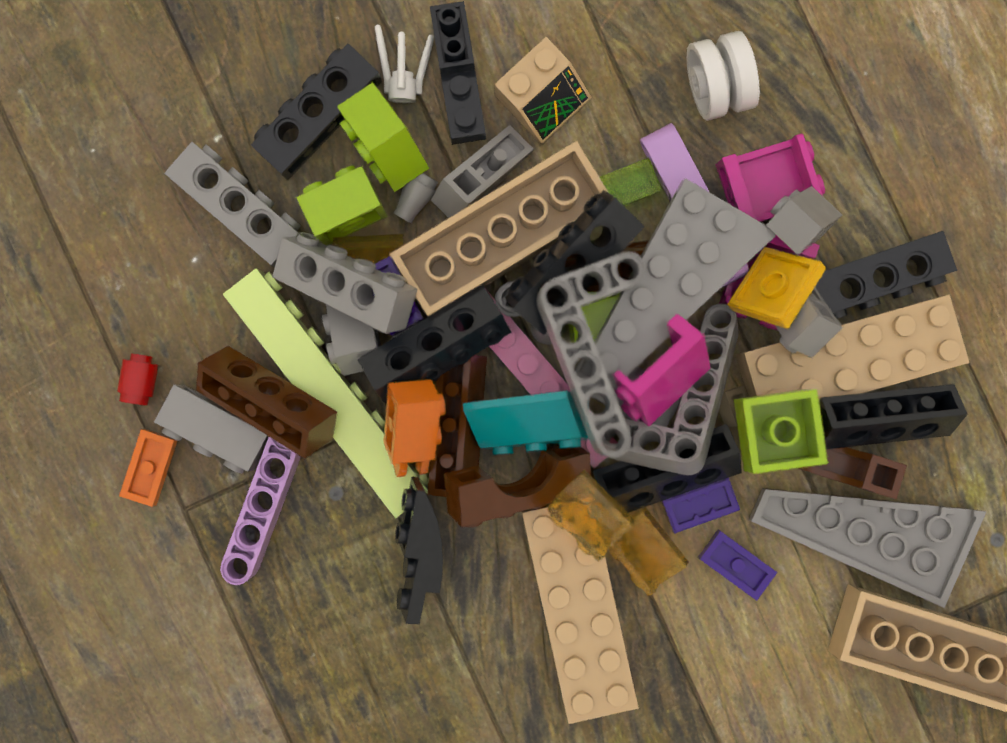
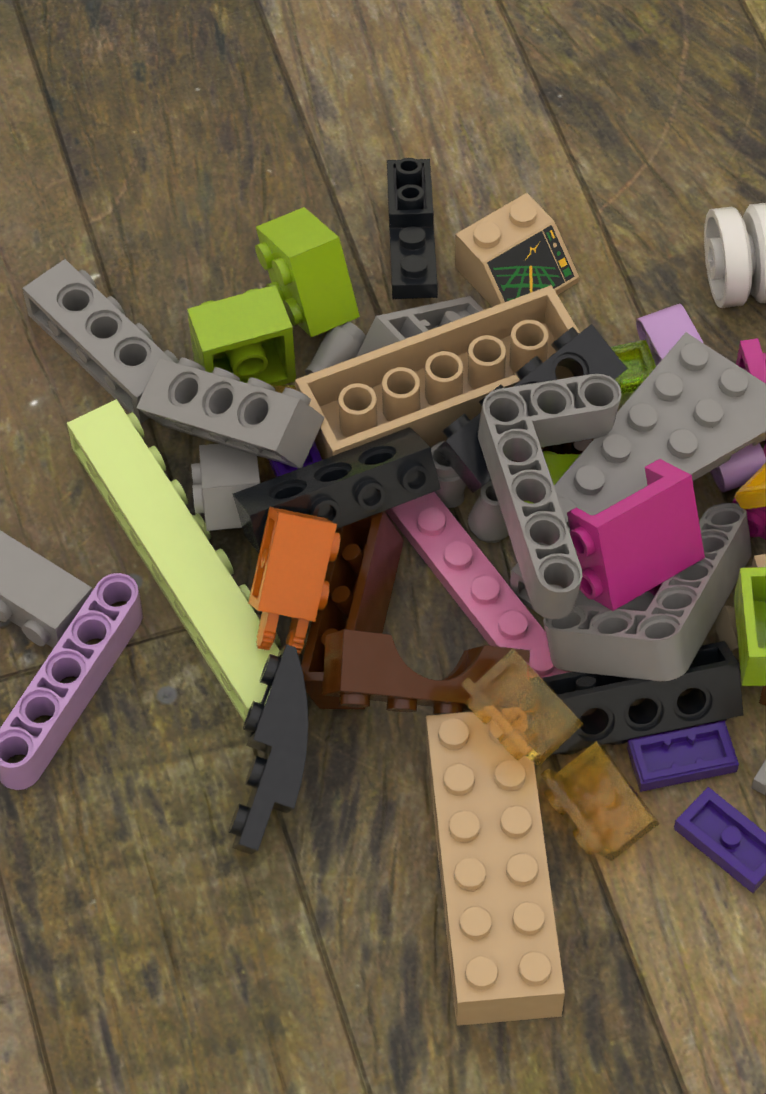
camera: 10 degrees right, 30 degrees down
reddish brown brick [196,346,337,459] -> none
black brick [251,43,382,180] -> none
white plant [375,24,434,103] -> none
teal slope [463,391,590,455] -> none

